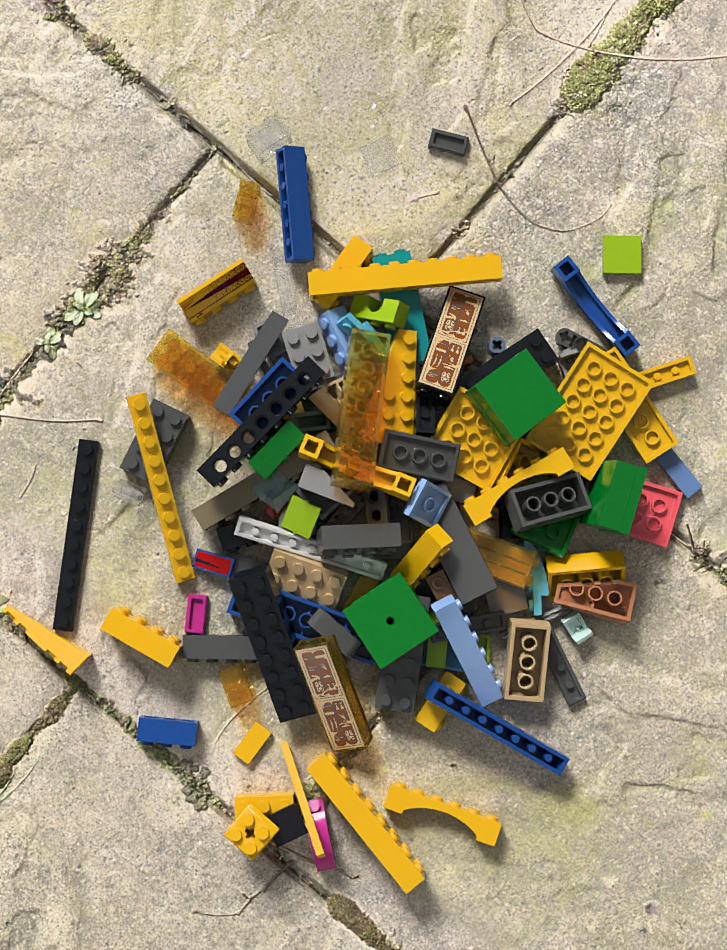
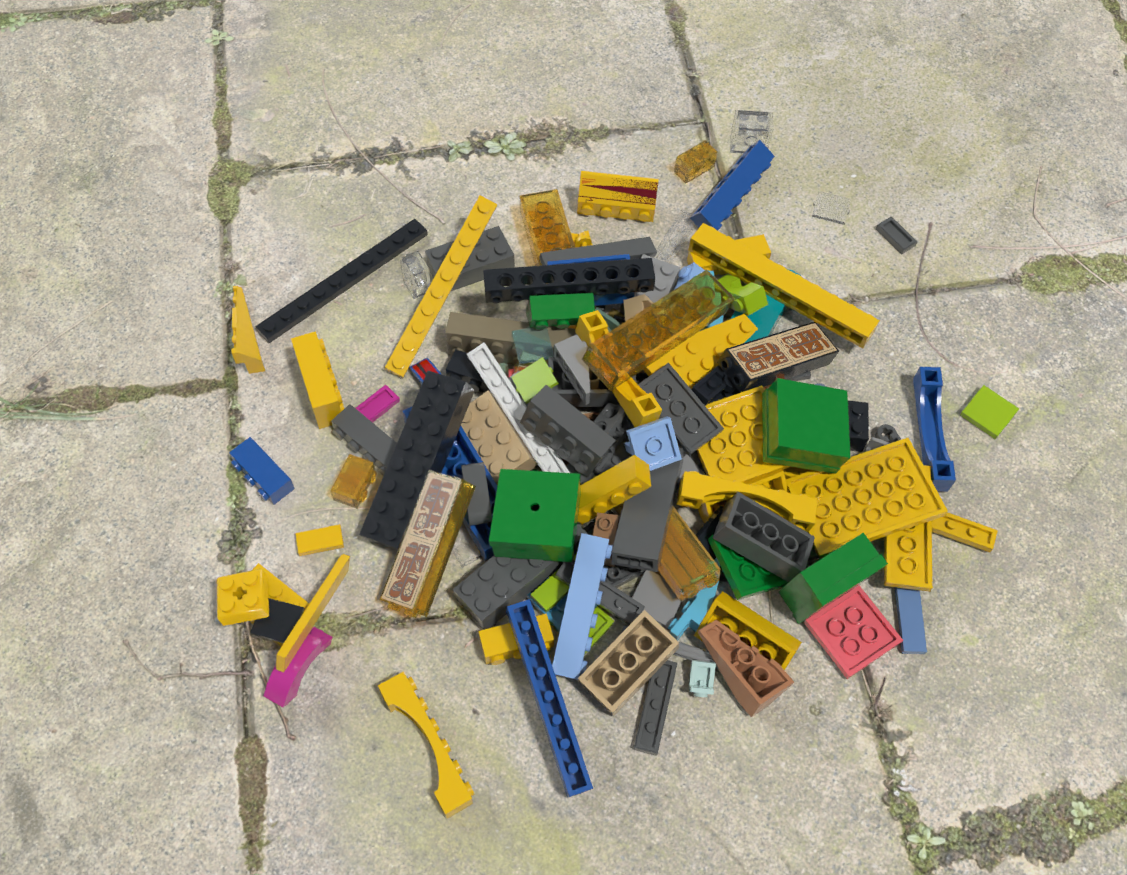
camera: 40 degrees right, 25 degrees down
yellow brick [307,749,425,894] -> none

